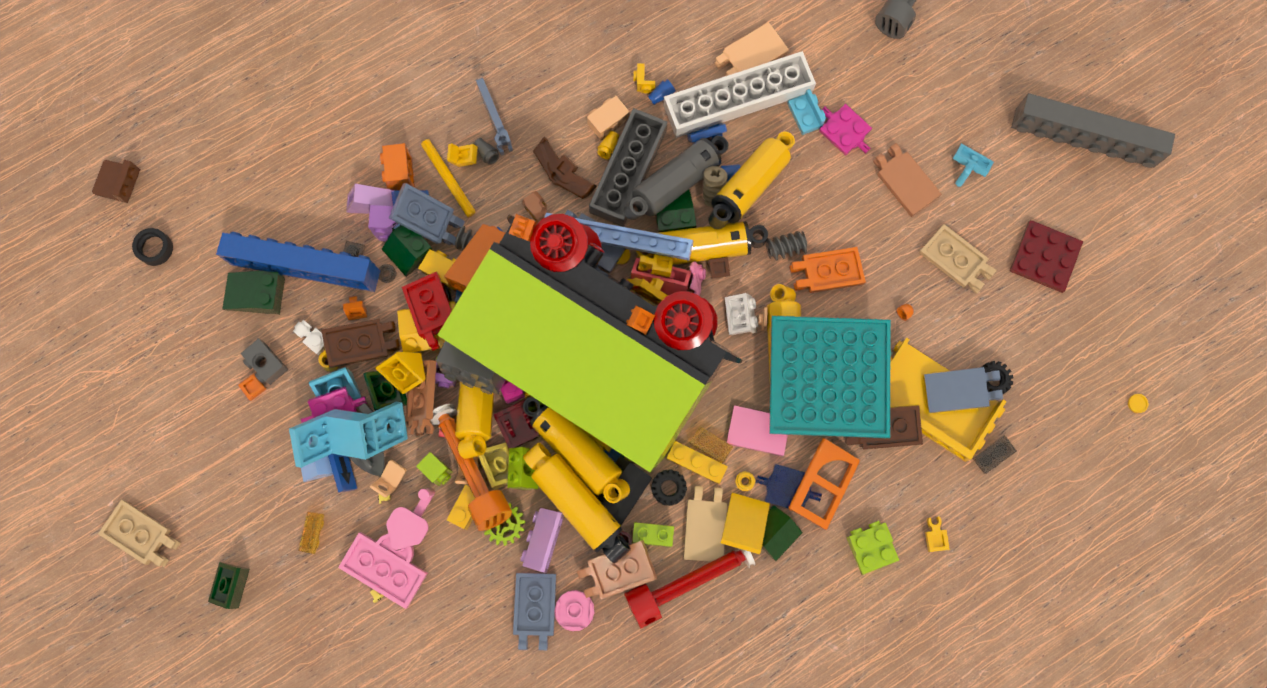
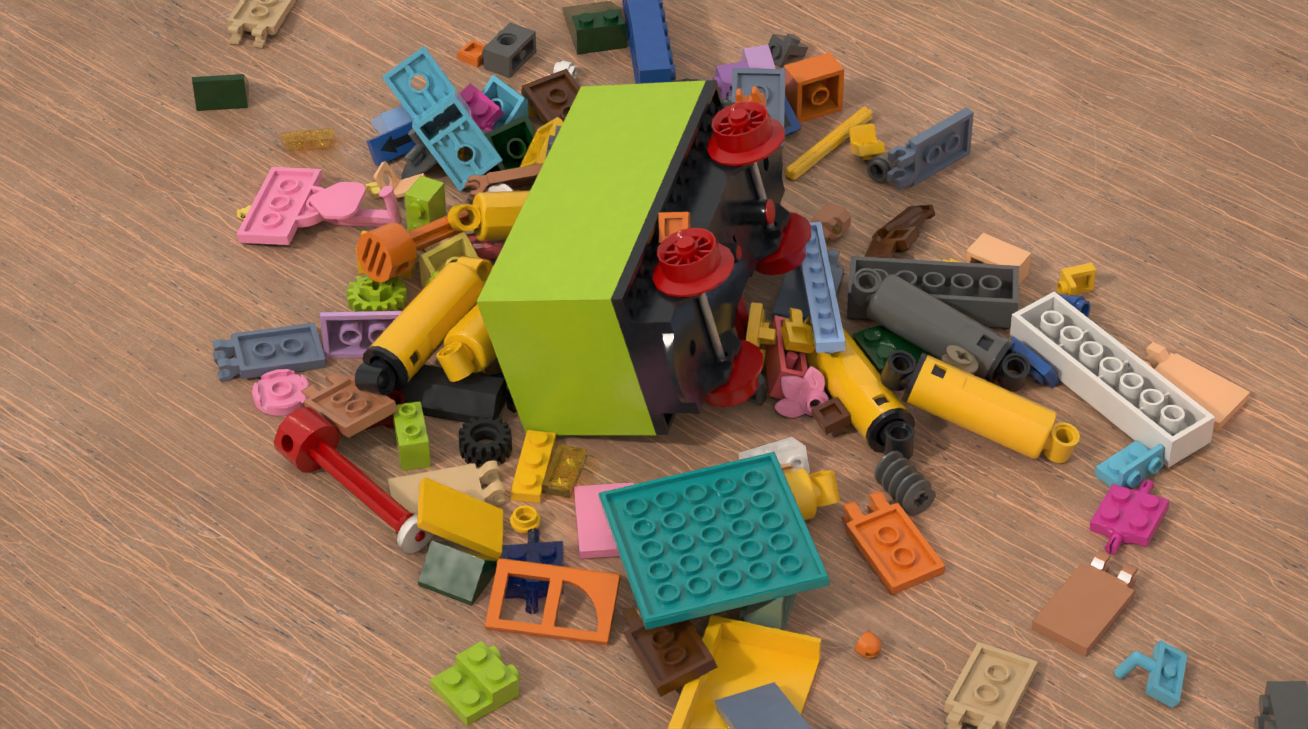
camera: 75 degrees right, 35 degrees down
none -> dark grey bracket [768,33,809,67]

